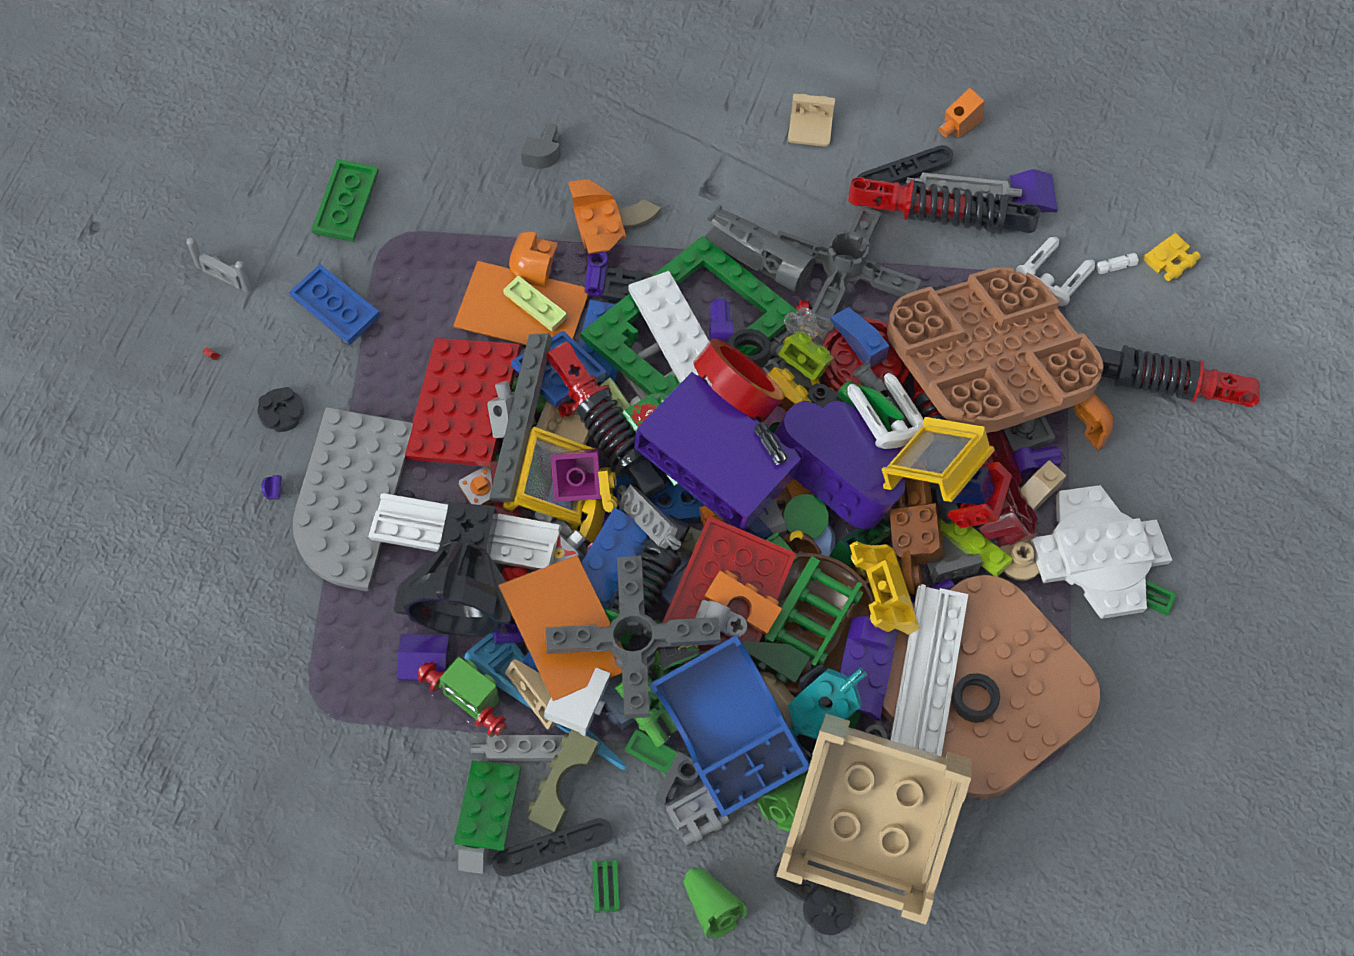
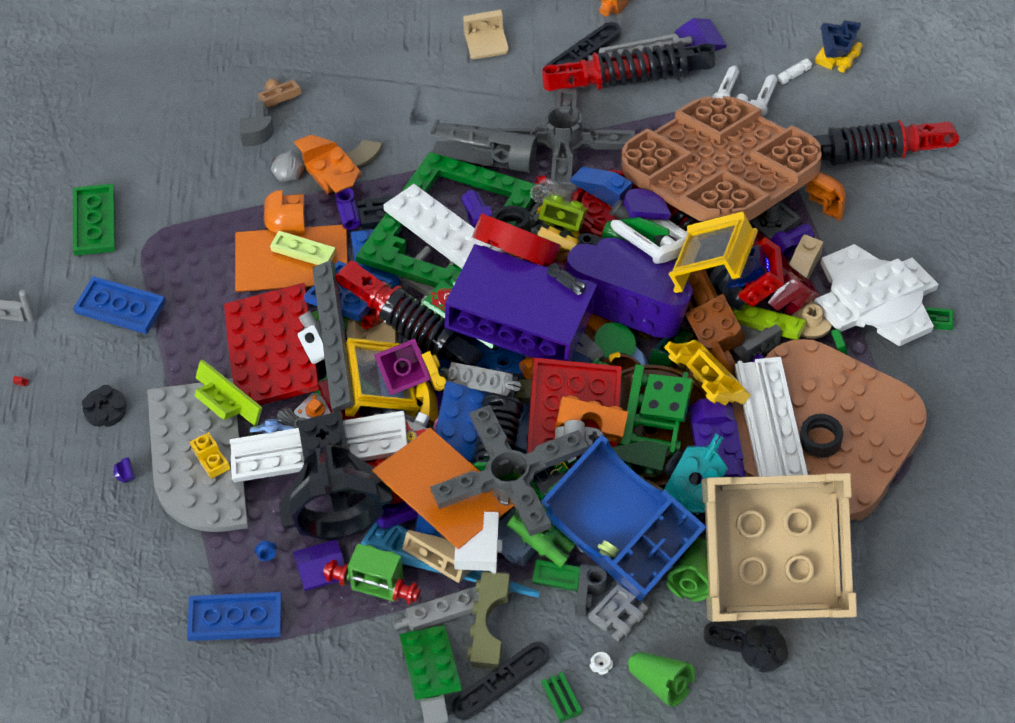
camera: 15 degrees left, 10 degrees down
none -> blue plate [187,592,282,641]
none -> yellow slope [189,432,231,479]
none -> lime bracket [194,360,262,426]
none -> light blue plate [250,419,294,434]
none -> blue plate [254,540,277,561]
none -> medium nougat plate [258,78,302,108]
none -> light grey hair [271,150,306,182]
none -> dark grey piece [276,408,306,429]
none -> white plate [590,652,613,675]
none -> yellowish green plate [597,540,619,559]
none -> dark purple tile [624,189,671,220]
none -> green tile [640,374,694,422]
none -> dark blue slope [820,20,861,58]
none -> green tile [831,329,848,355]

